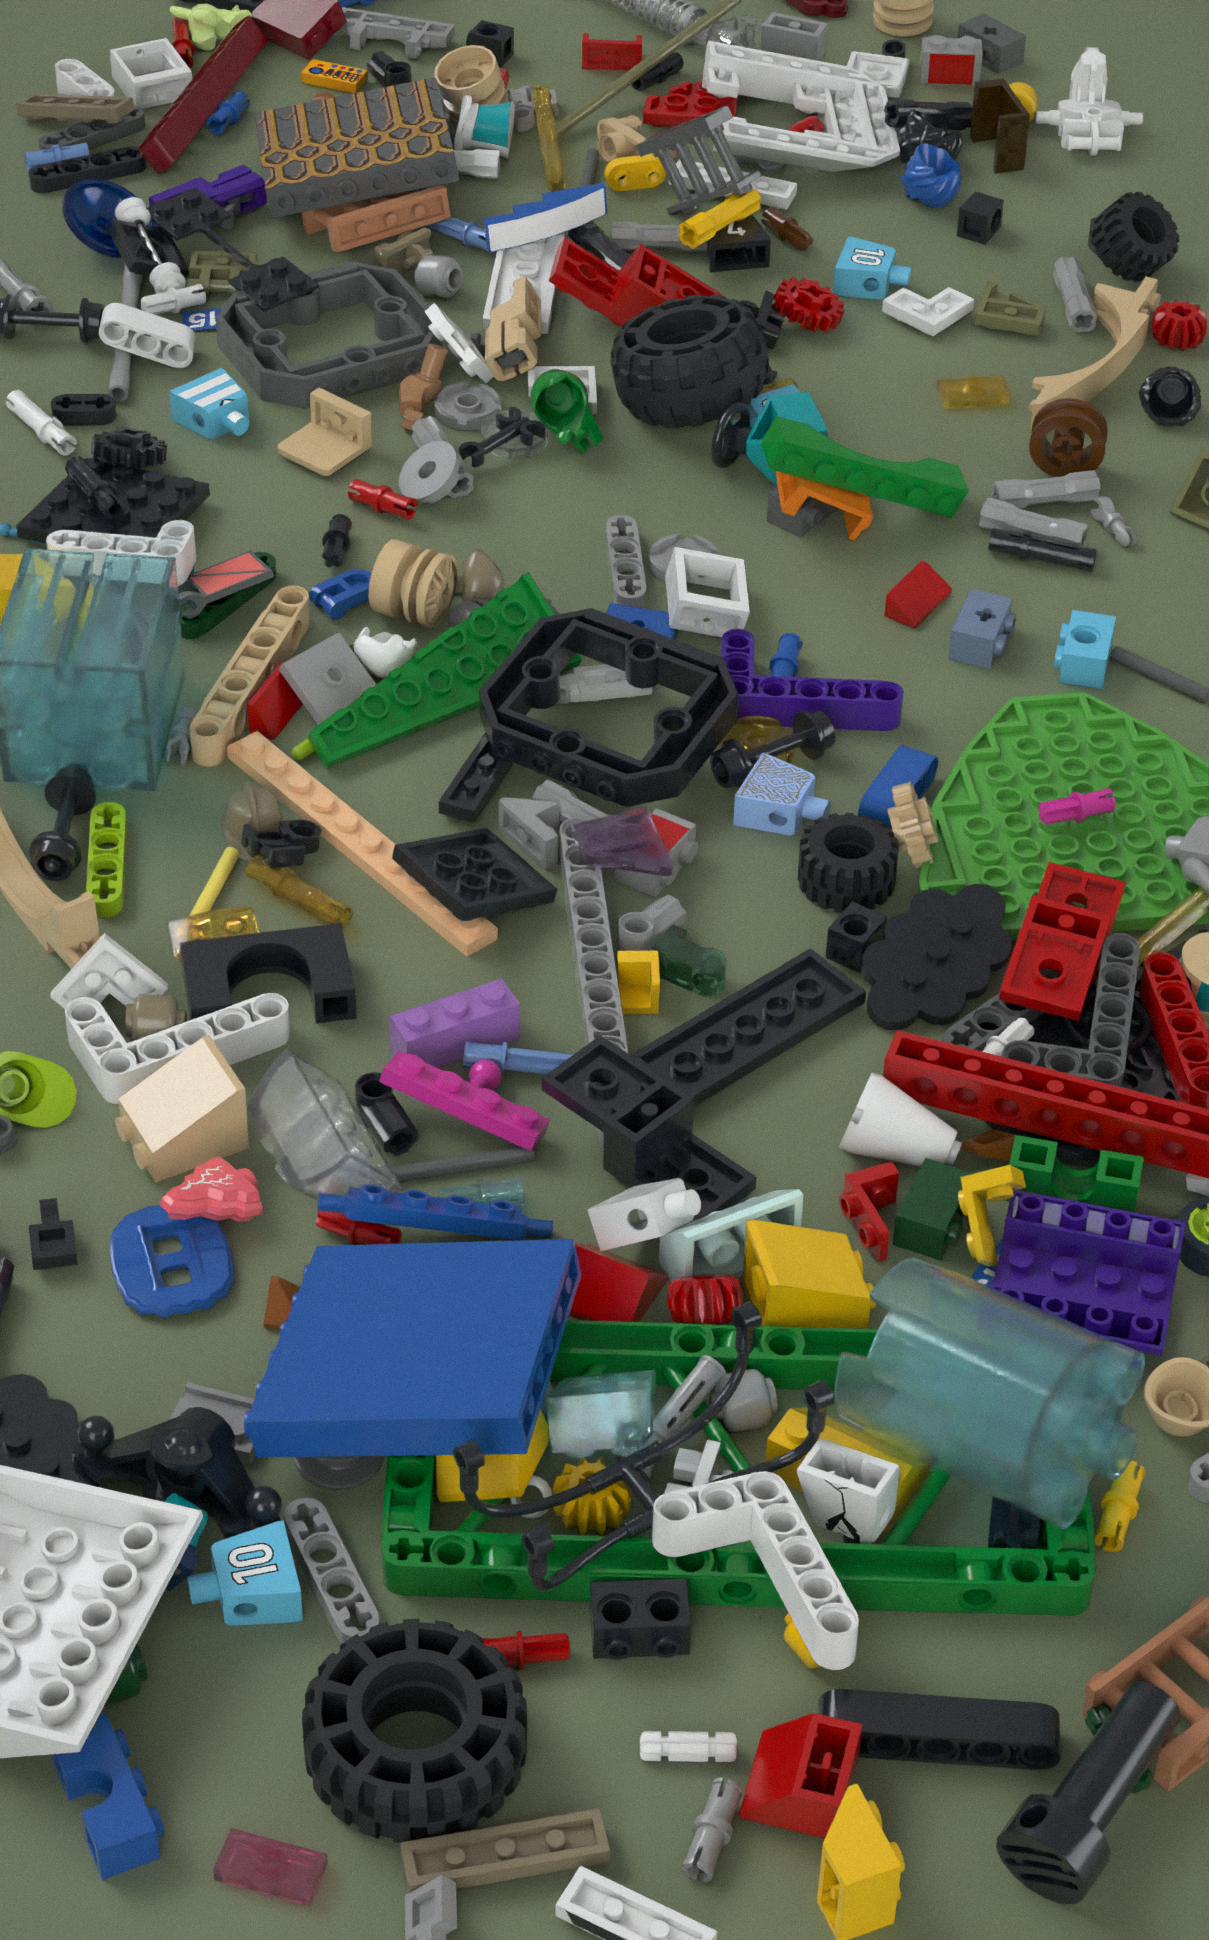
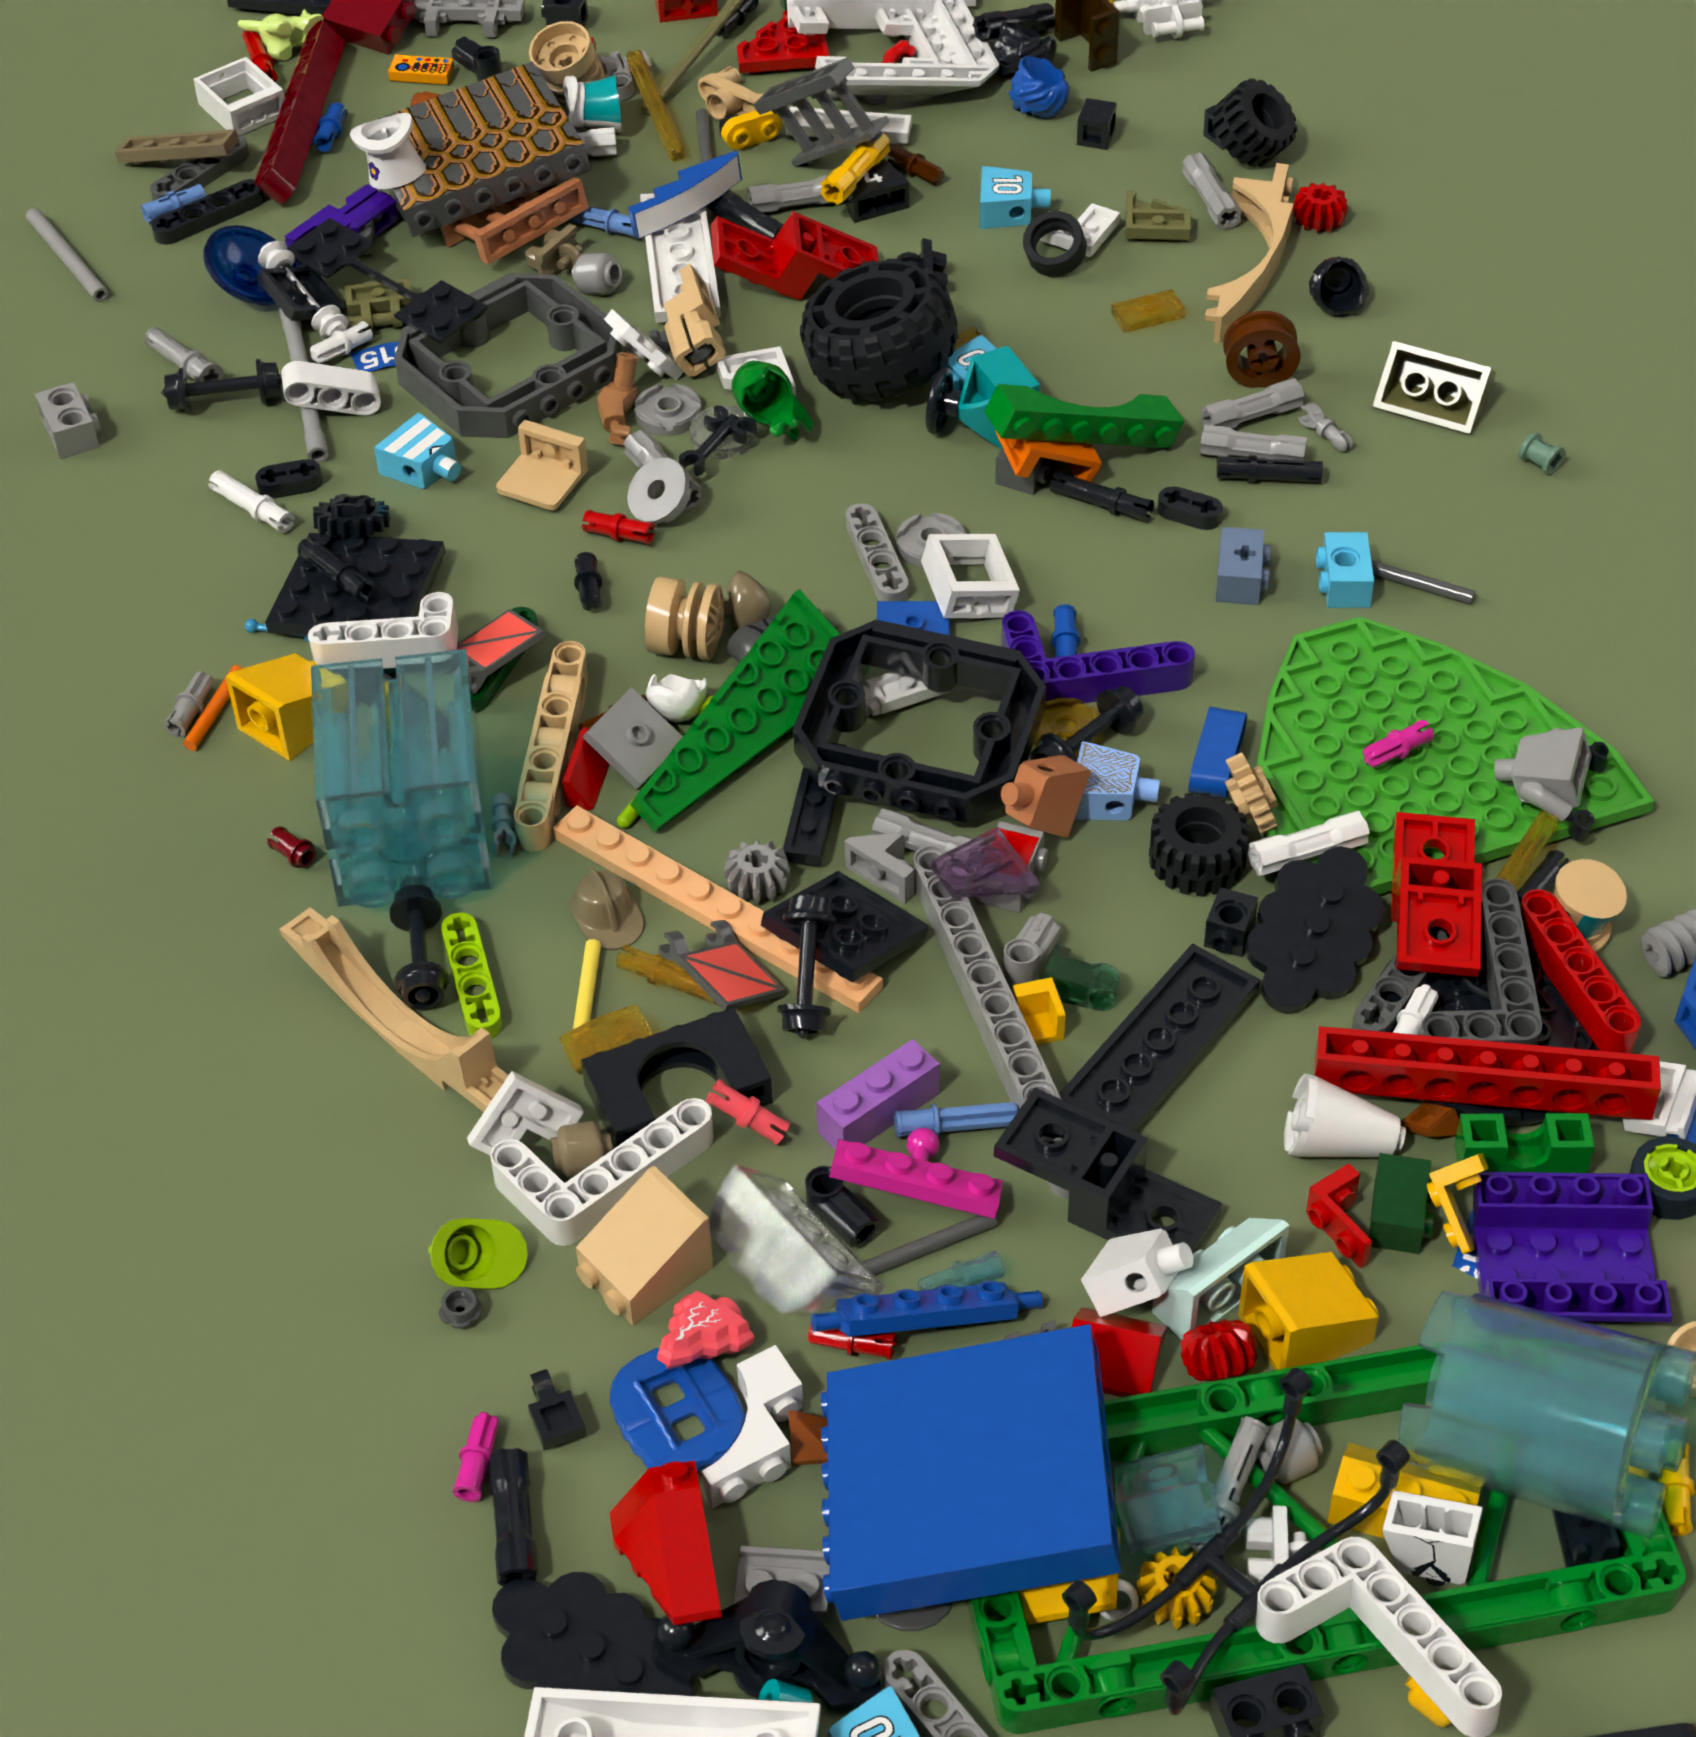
camera: 10 degrees left, 5 degrees up
white beam [55,59,115,97] -> none
black piece [241,820,322,868] -> none
blue plate [309,569,372,620] -> none
red gear [774,277,845,332] -> none
red slope [884,560,952,628] -> none
none -> white hat [350,113,426,189]
none -> red wedge [609,1460,722,1625]
none -> flag [658,920,785,1010]
none -> white arch [701,1345,803,1509]
none -> coral pin [705,1079,790,1145]
none -> light grey gear [724,839,790,905]
none -> black piece [777,891,836,1039]
none -> nougat torso [1001,755,1091,838]
none -> black tyre [1023,211,1087,277]
none -> black pin [1050,471,1154,522]
none -> black beam [1157,486,1223,530]
none -> white axle [1248,811,1370,876]

